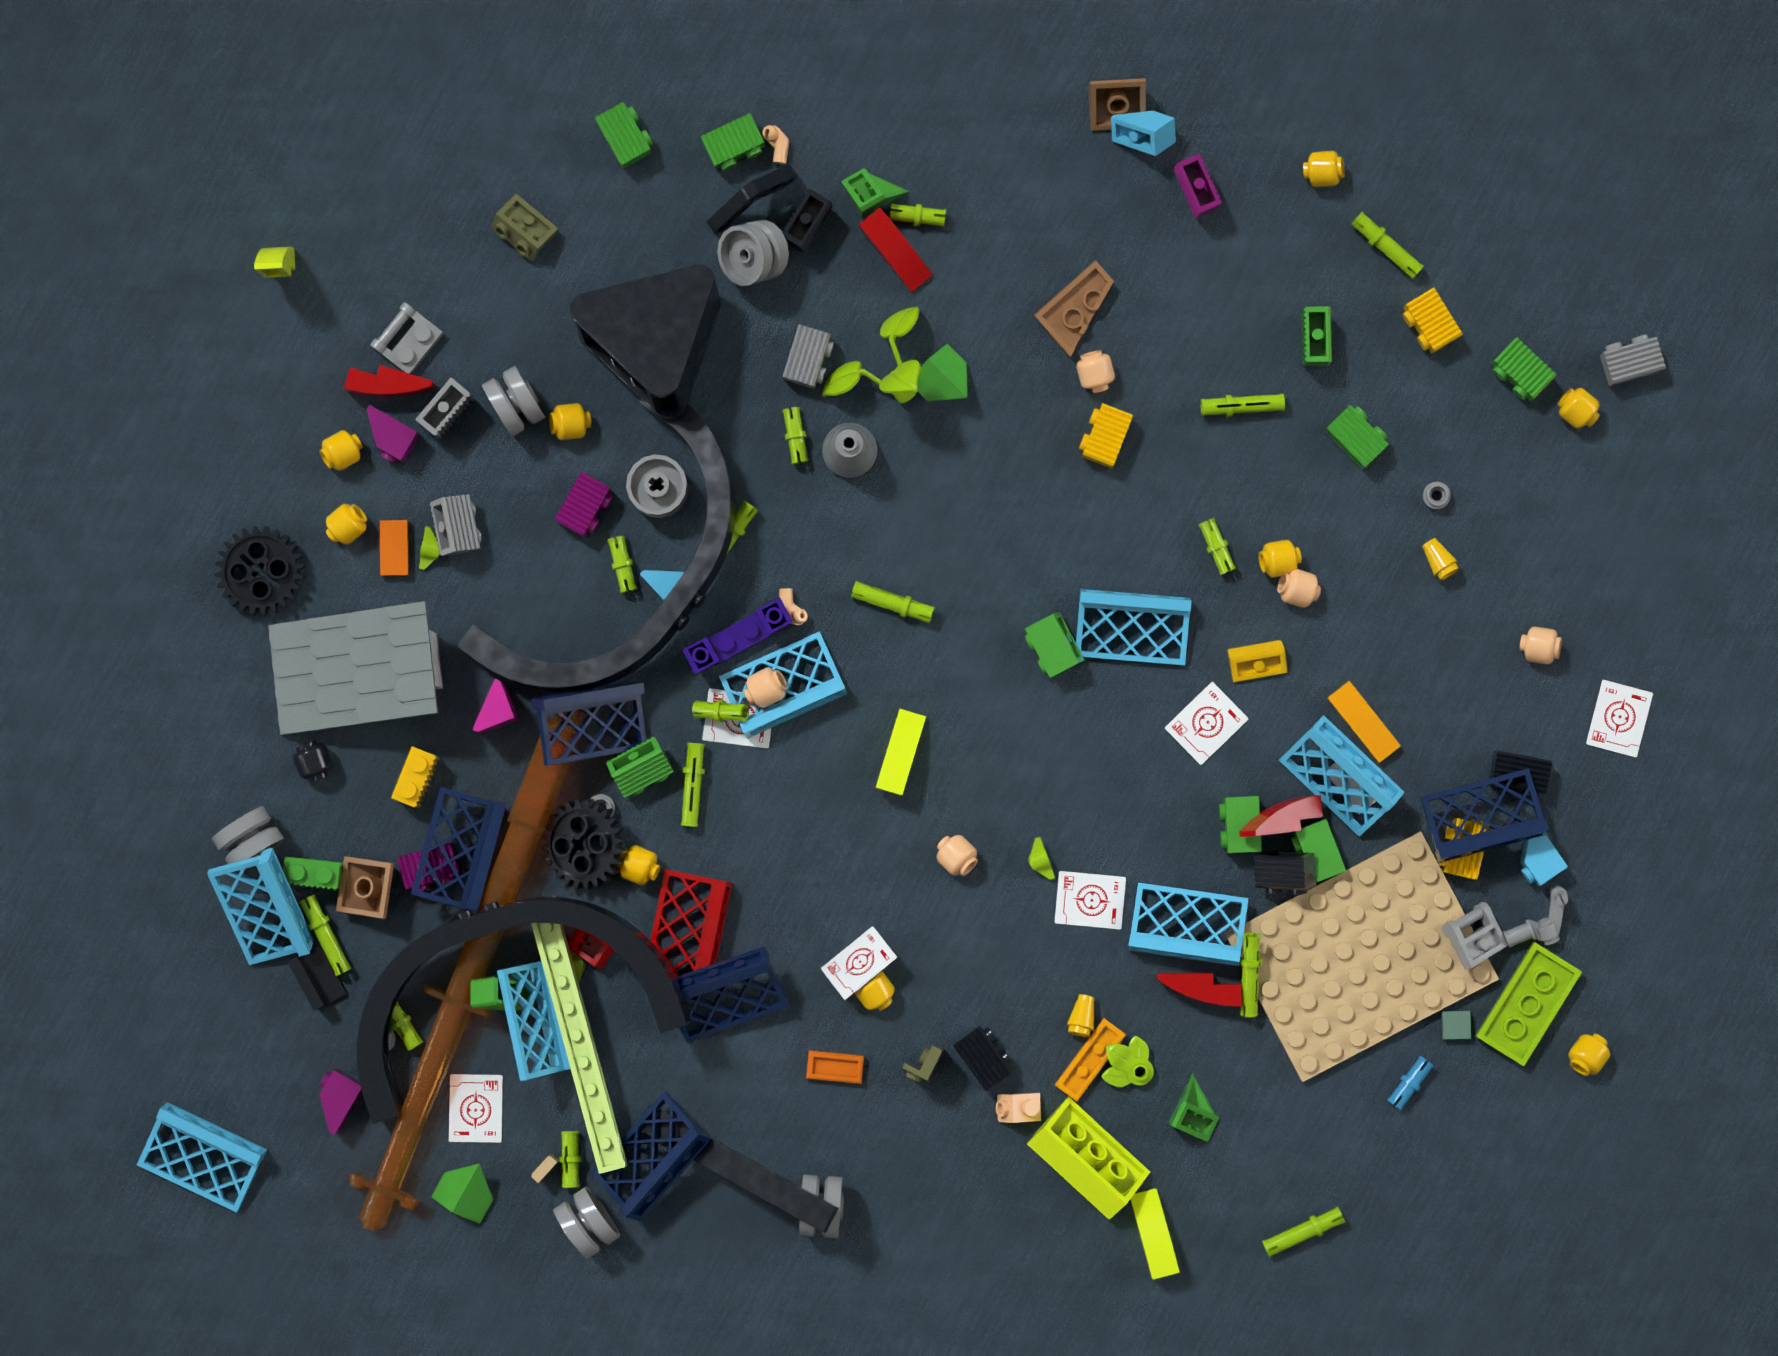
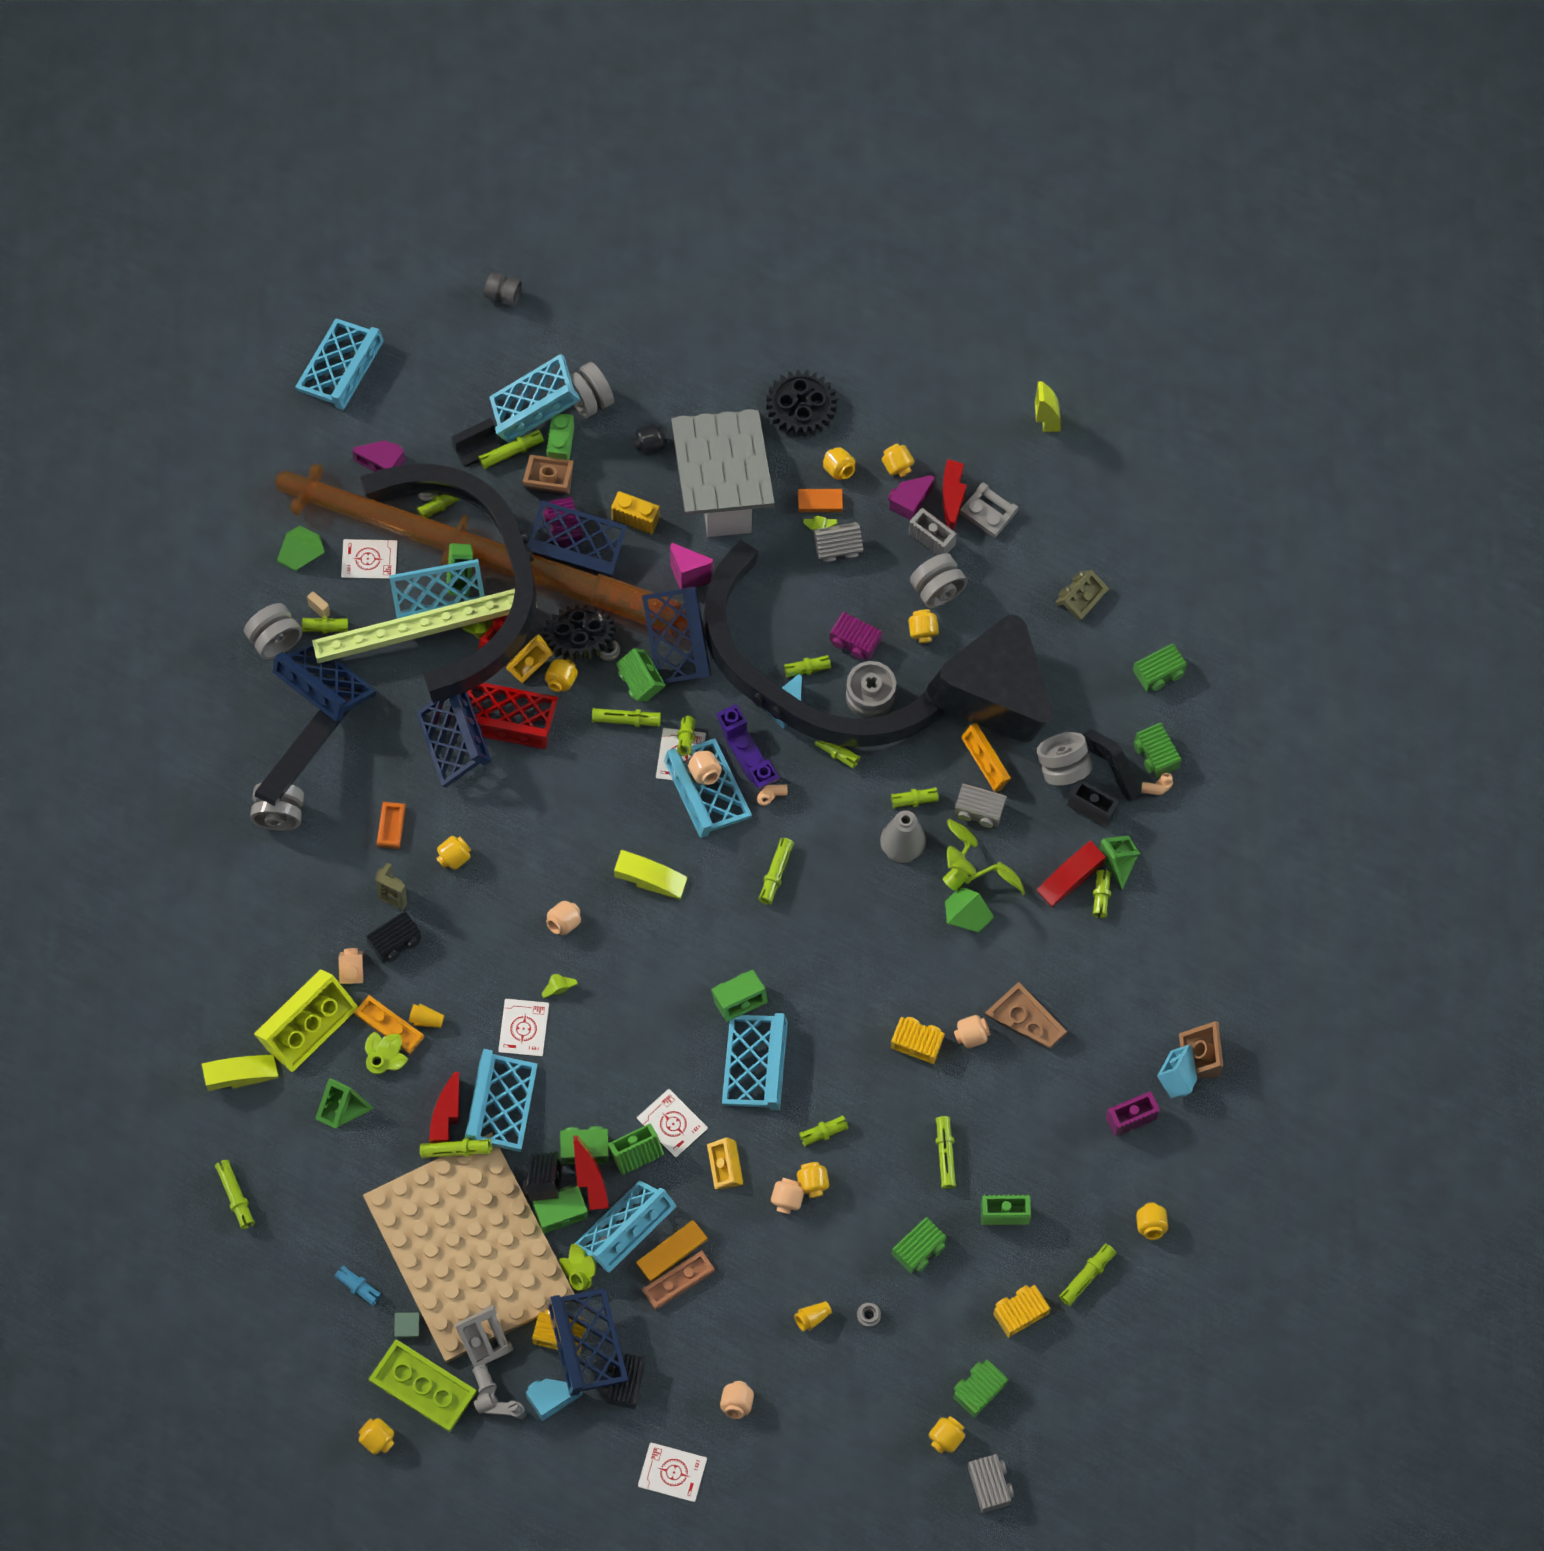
camera: 85 degrees right, 20 degrees down
white sticker [821,926,897,1000] -> none
none -> flat silver wheel [484,271,522,307]
none -> yellow slope [506,634,553,684]
none -> lime plate [559,1244,596,1290]
none -> bright green brick [608,1123,664,1175]
none -> nougat tile [642,1250,715,1311]
none -> light orange tile [961,723,1011,792]

